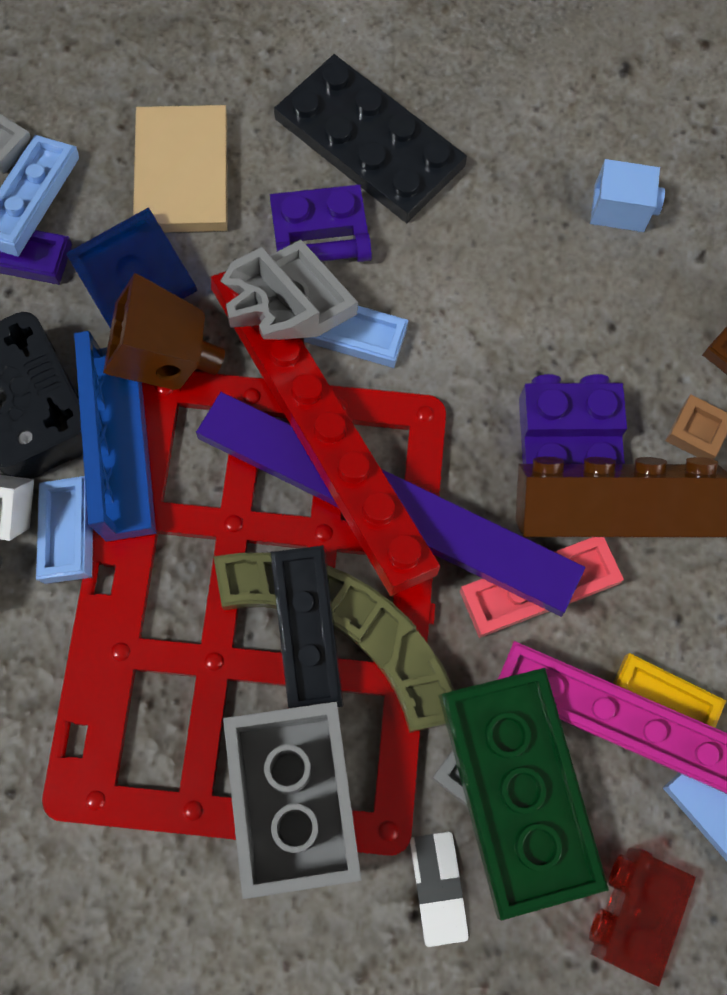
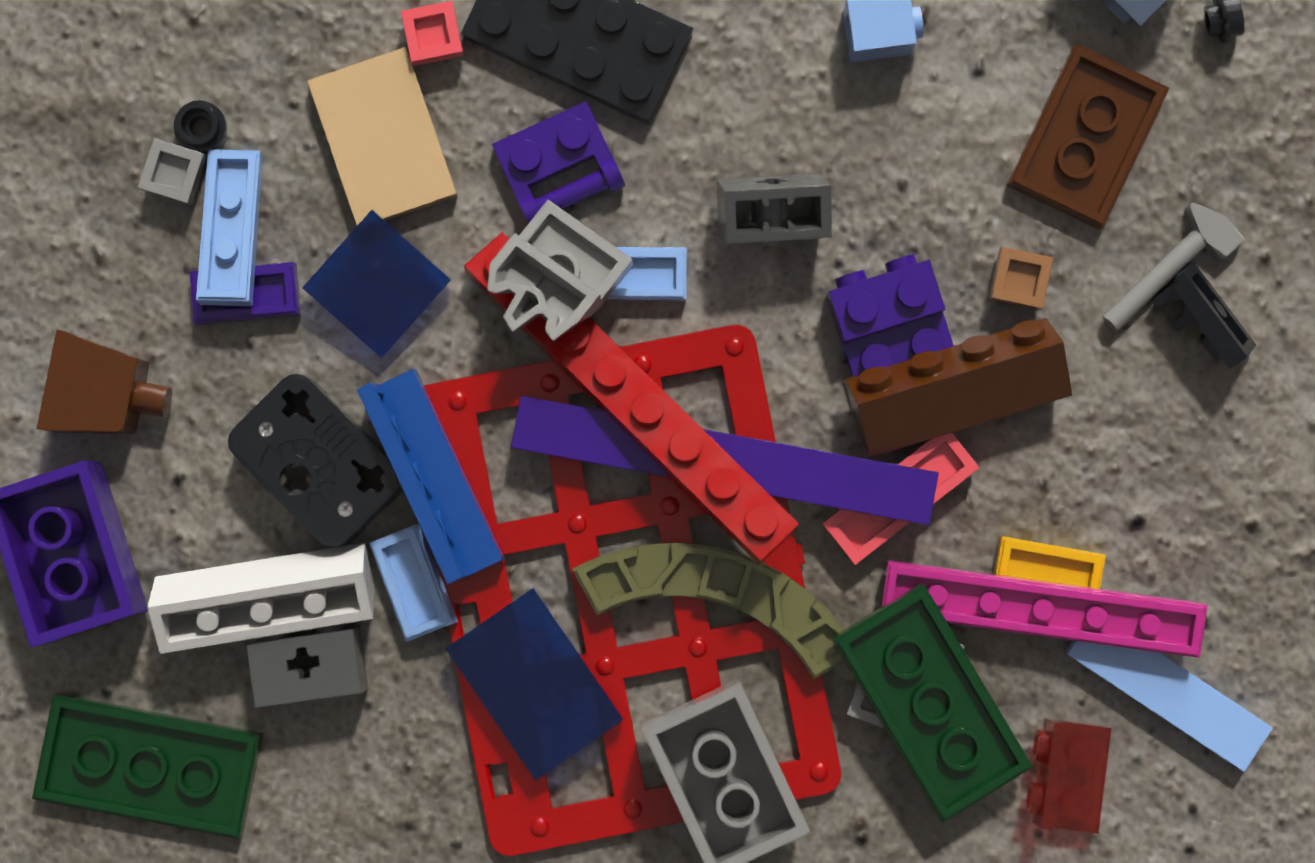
camera: 15 degrees left, 15 degrees up
reddish brown torso [103,273,225,390] -> none
black tile [270,545,344,709] -> none
white sticker [410,832,469,947] -> none
none -> black plate [173,100,227,153]
none -> coral plate [401,1,464,66]
none -> clear blue tile [445,588,624,781]
none -> dark grey brick [716,173,832,244]

